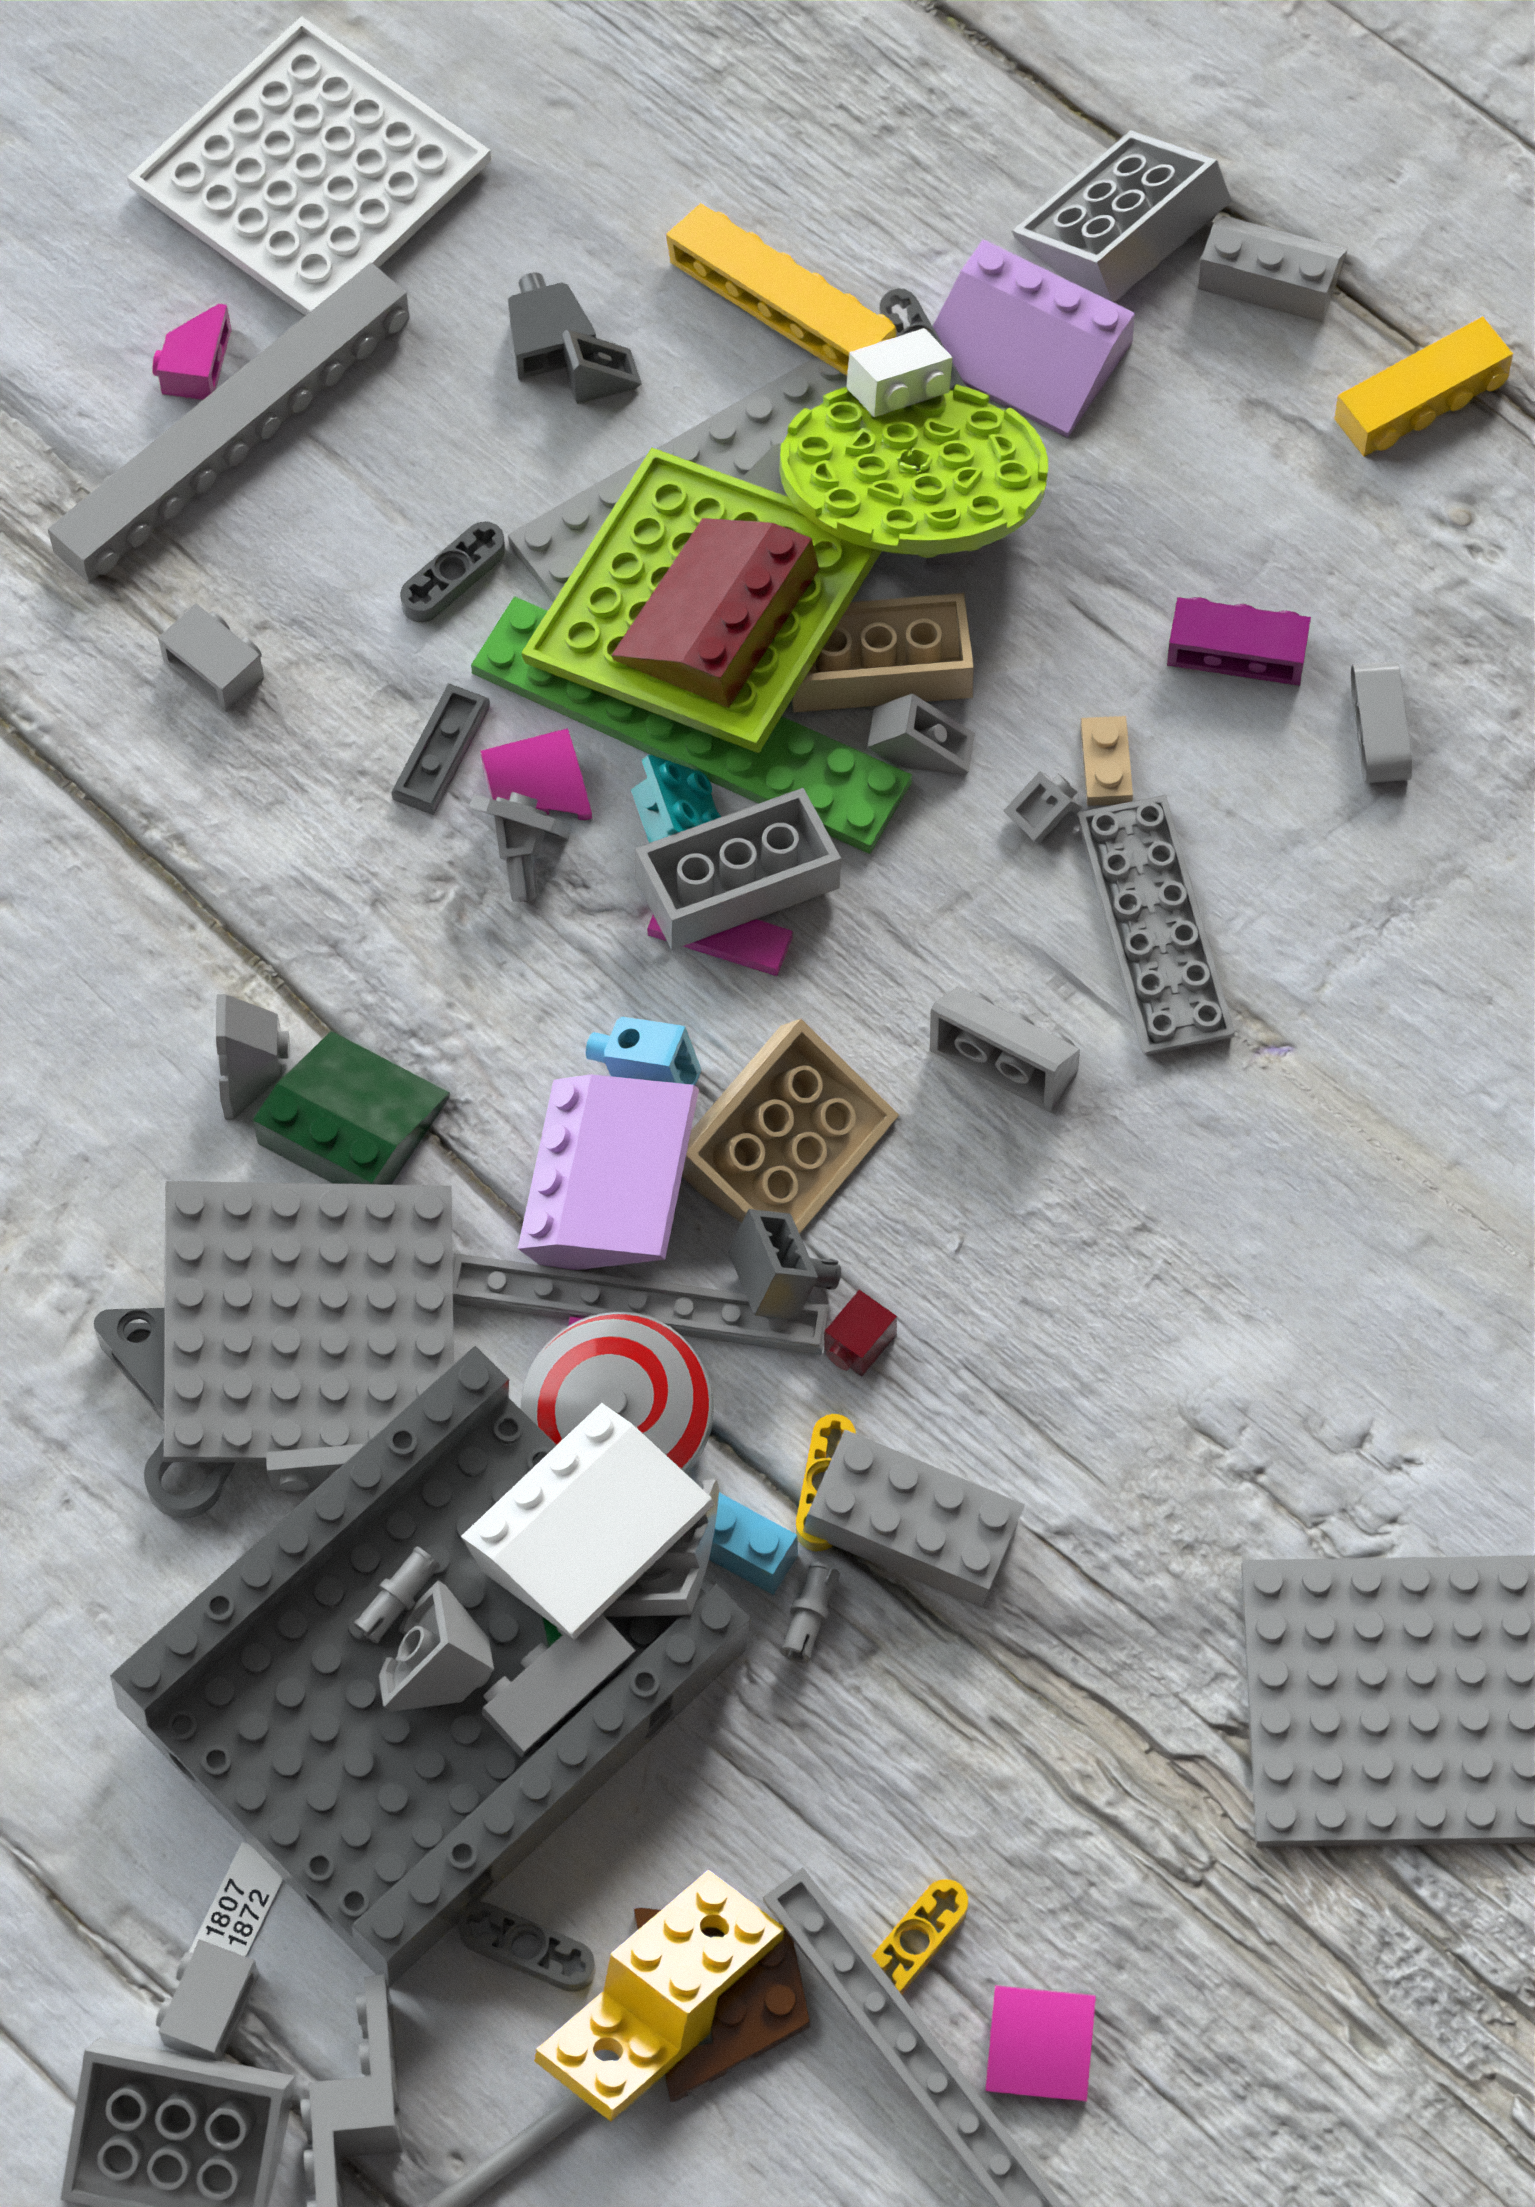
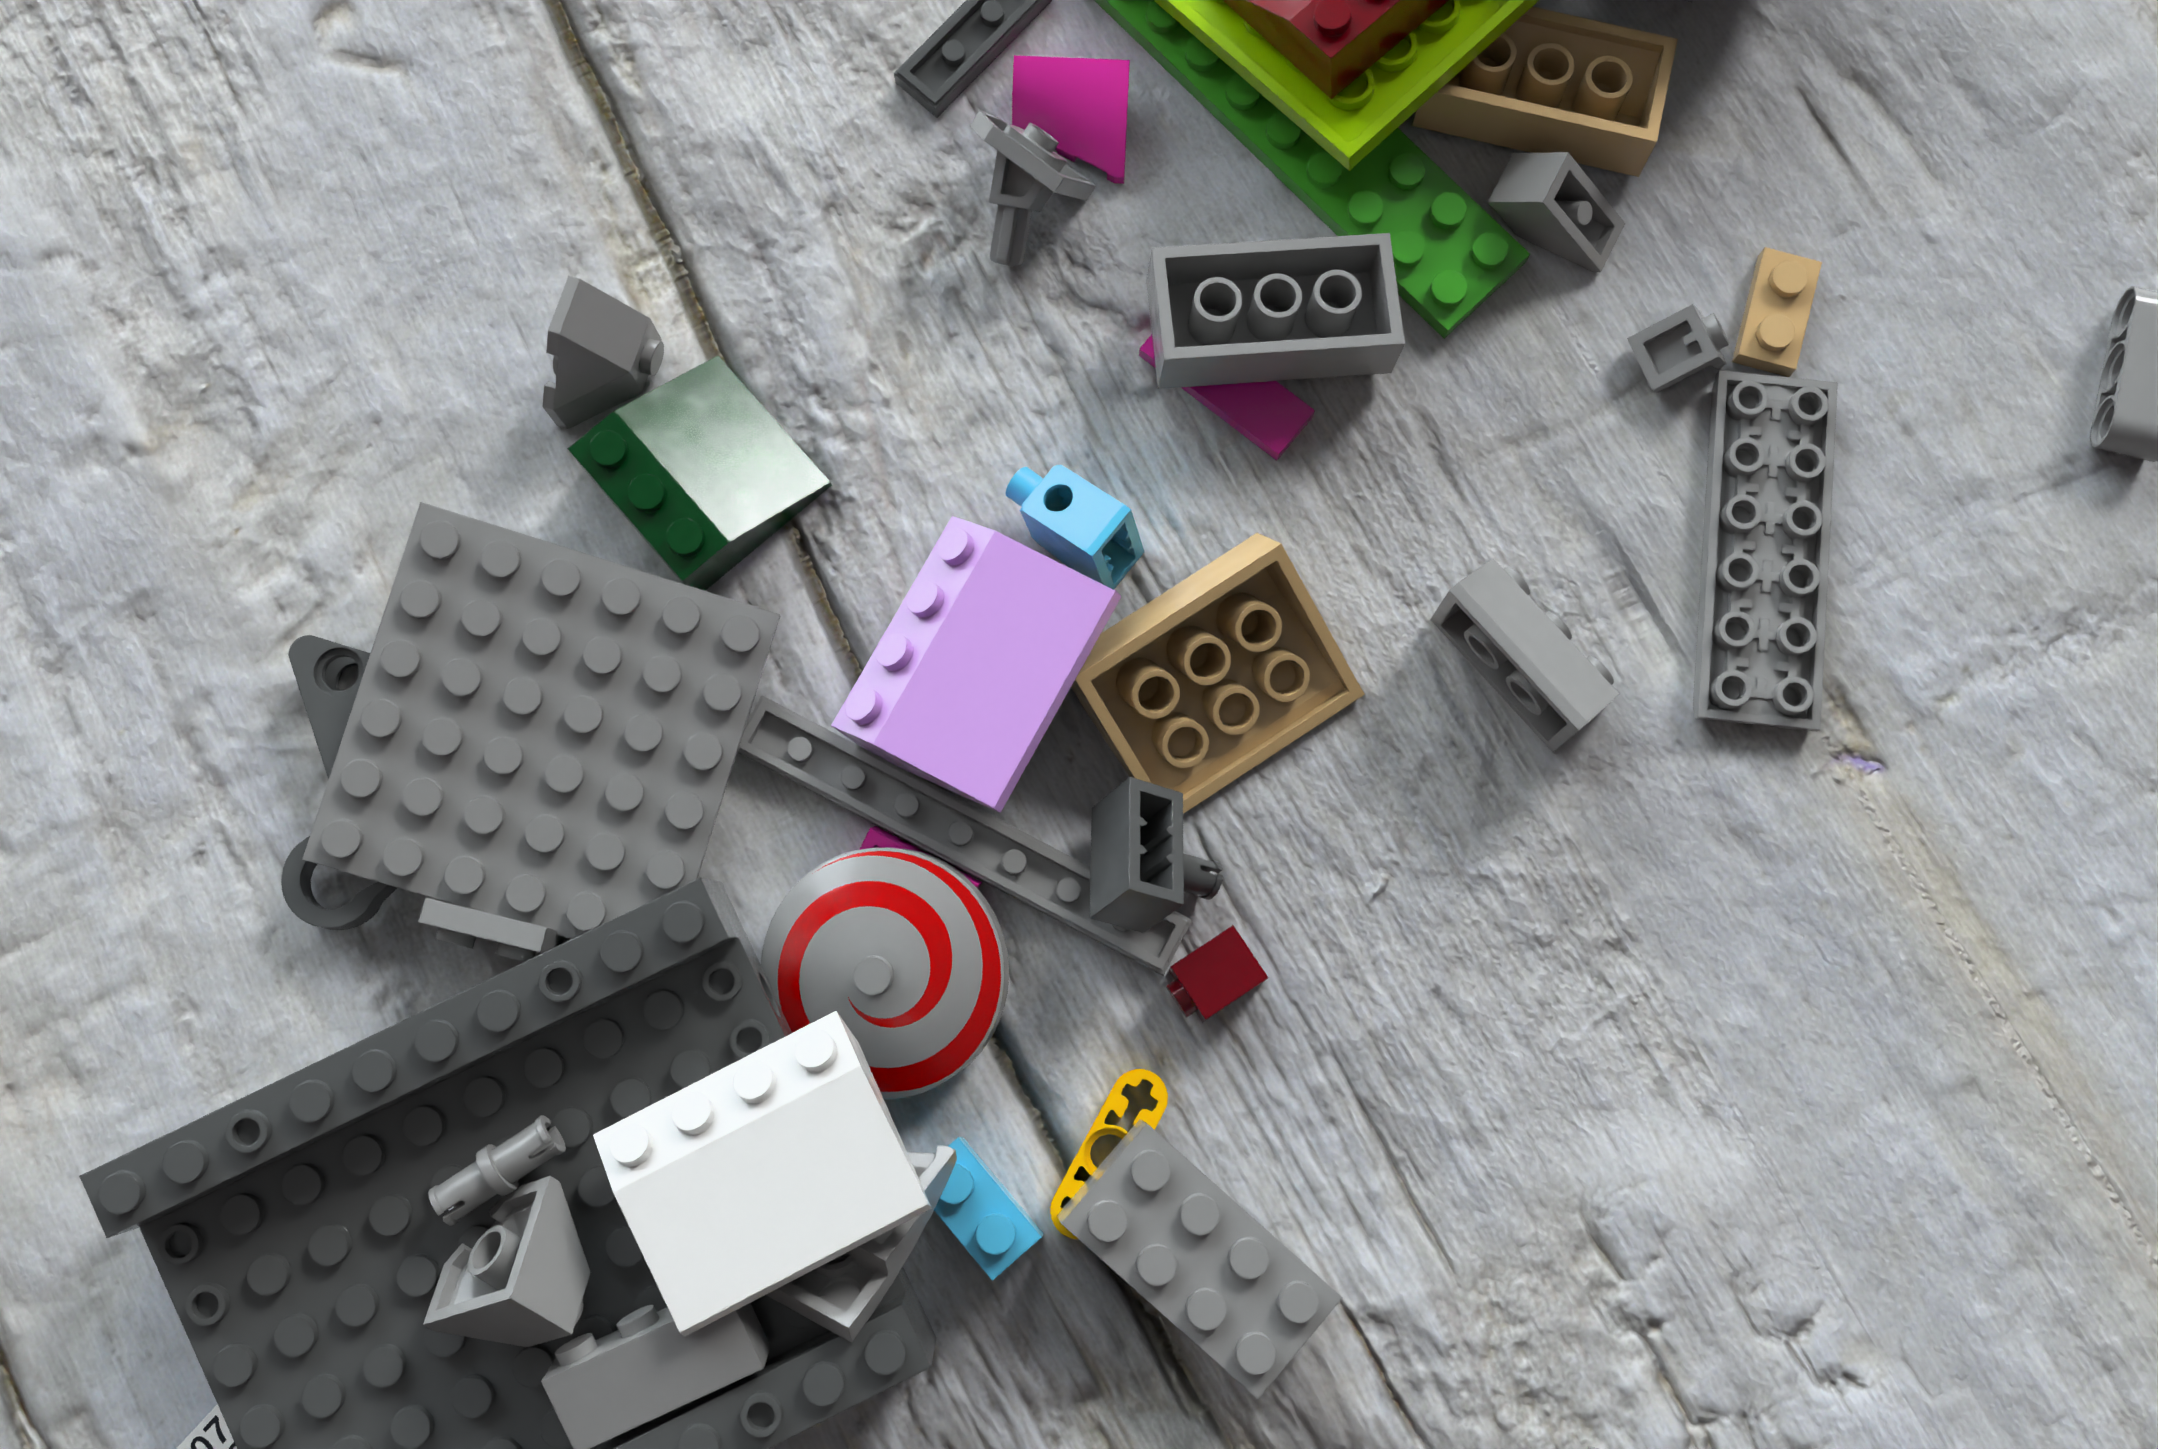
camera: 20 degrees right, 15 degrees up
teal bracket [631,754,722,843] -> none
light grey pin [780,1562,840,1663] -> none
magenta brick [1167,597,1311,686] -> none

